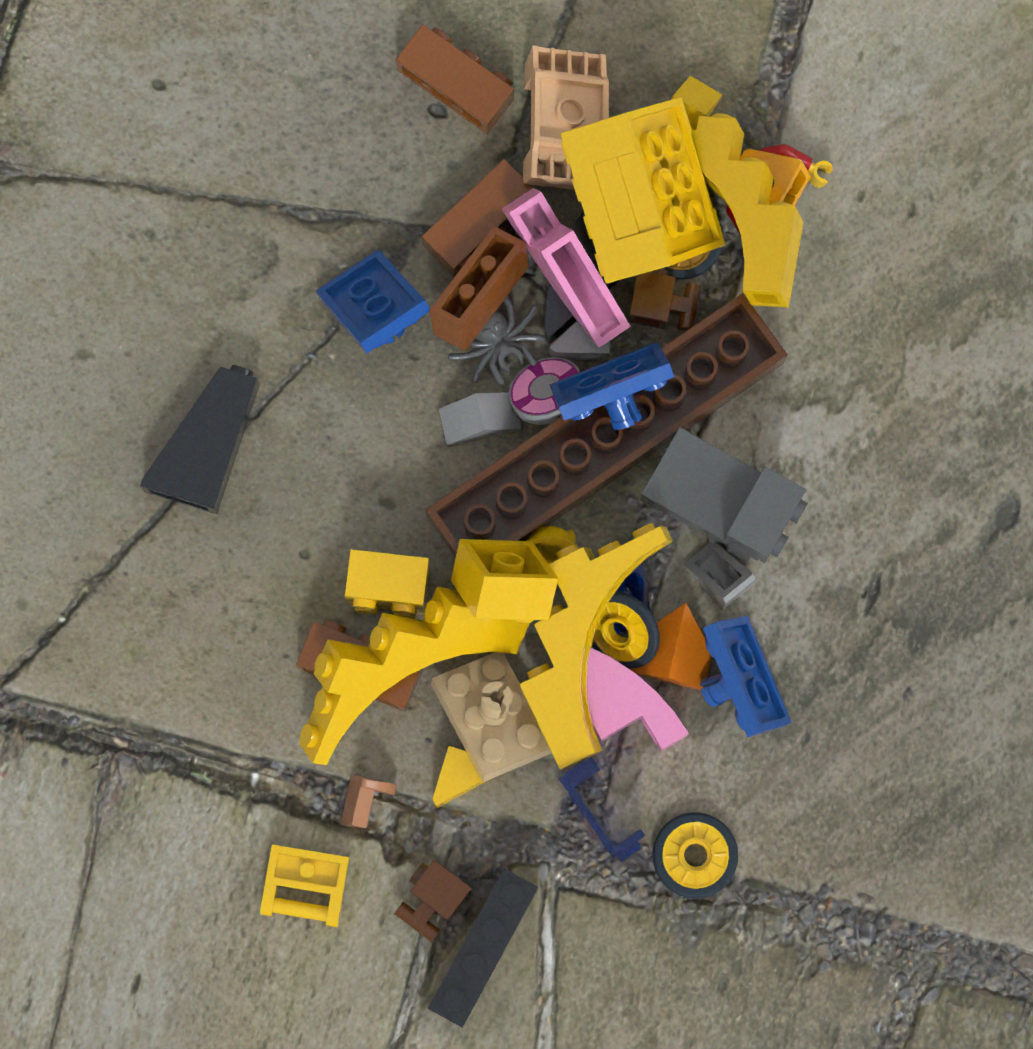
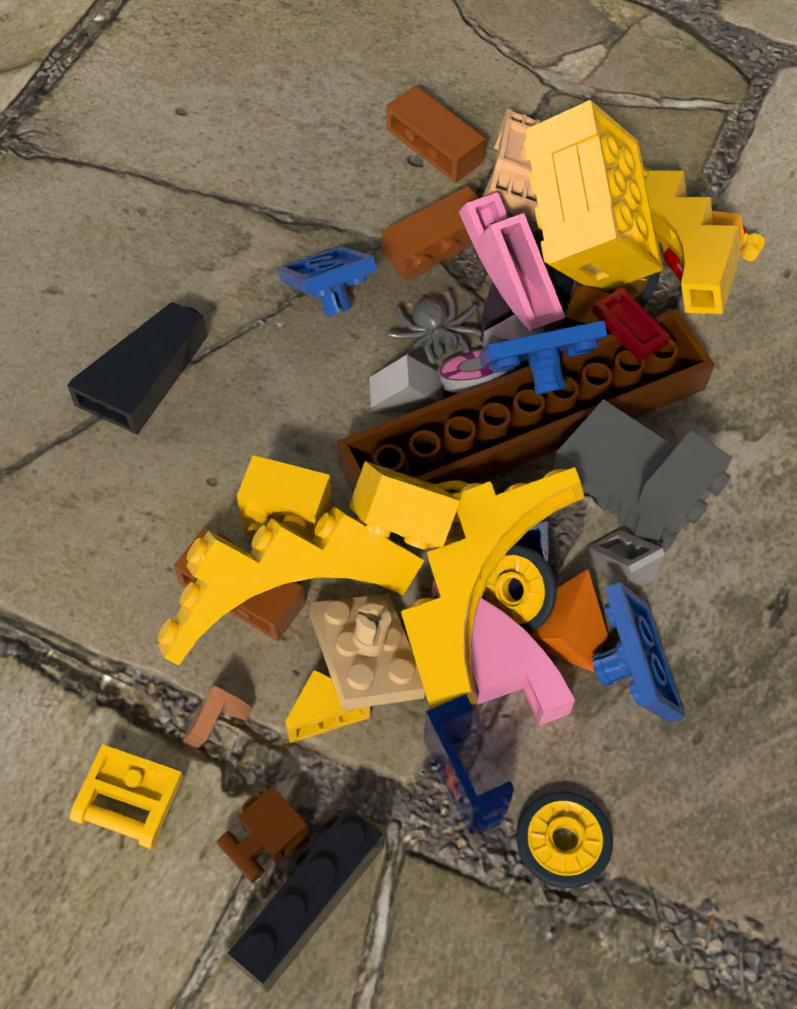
camera: 10 degrees right, 20 degrees down
dark orange brick [429,226,529,351] -> none
none -> dark red tile [592,287,671,362]

